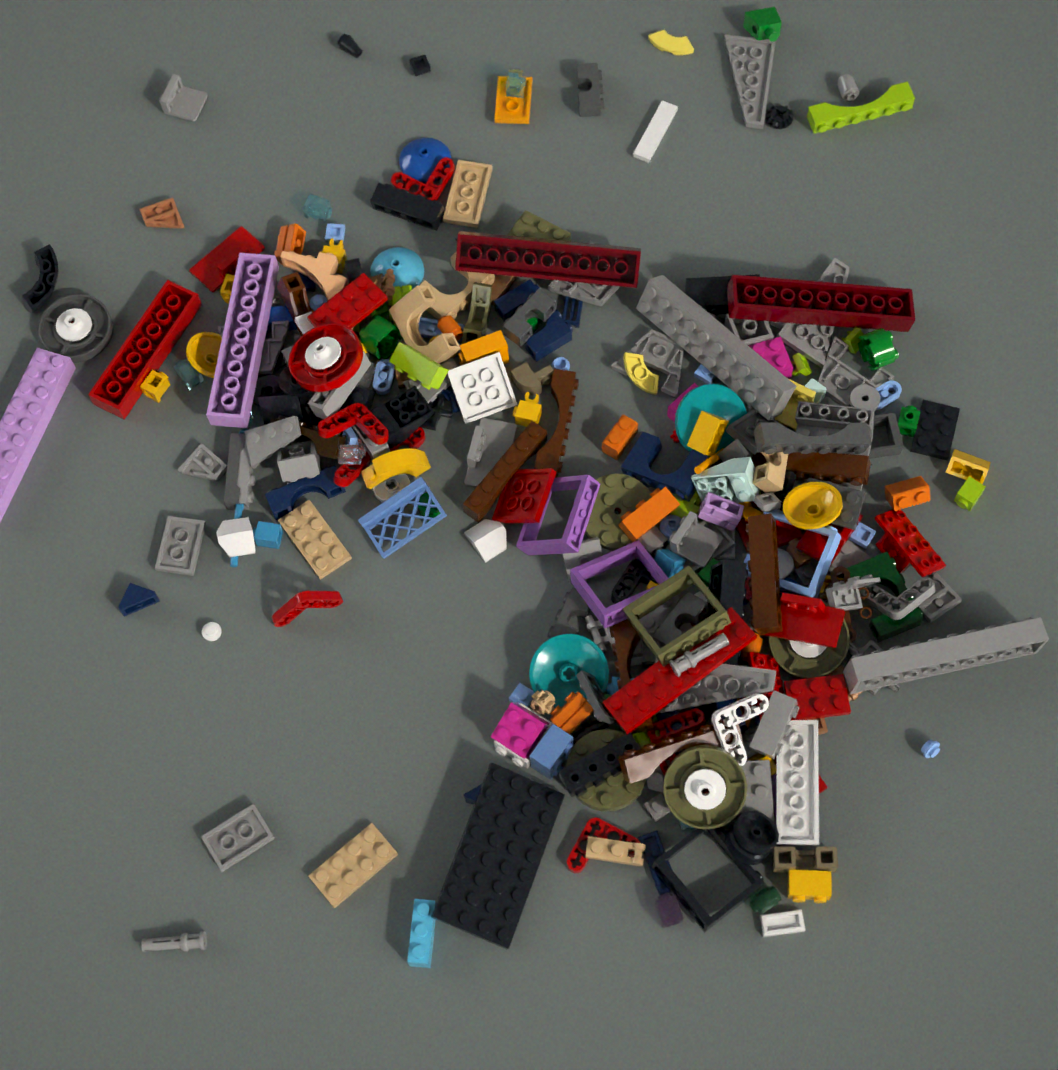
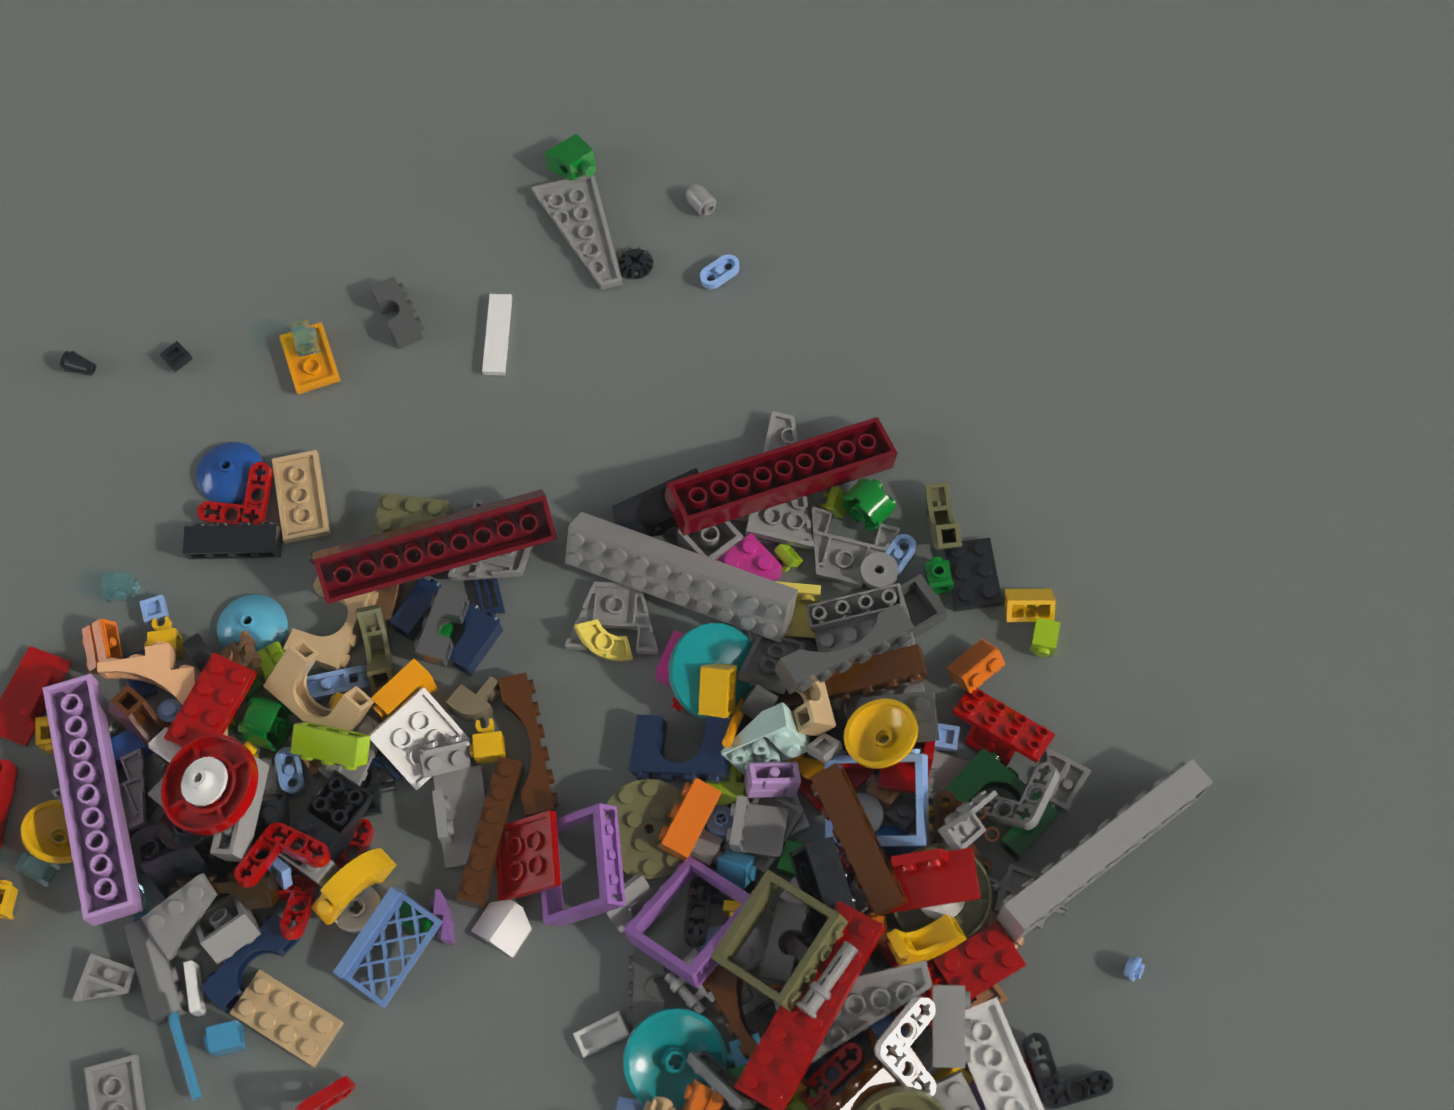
camera: 25 degrees left, 0 degrees up
white slope [216,517,255,557] -> none
clear bracket [337,439,366,465] -> none
orange brick [437,315,463,341] -> none
light blue plate [552,357,570,371] -> none
orange brick [602,414,638,460] -> none
light yellow tile [648,30,694,55] -> none
light blue plate [694,364,716,384] -> none
light aqua slope [805,378,827,403] -> none
lime arch [807,81,915,134] -> none
none -> white tile [183,960,206,1017]
none -> light grey bracket [417,735,471,778]
none -> medium lavender slope [430,889,455,945]
none -> white tile [572,1011,630,1058]
none -> light blue plate [700,254,739,289]
none -> yellow arch [886,914,967,966]
none -> olive arch [924,482,962,550]
none -> black beam [1022,1033,1114,1110]

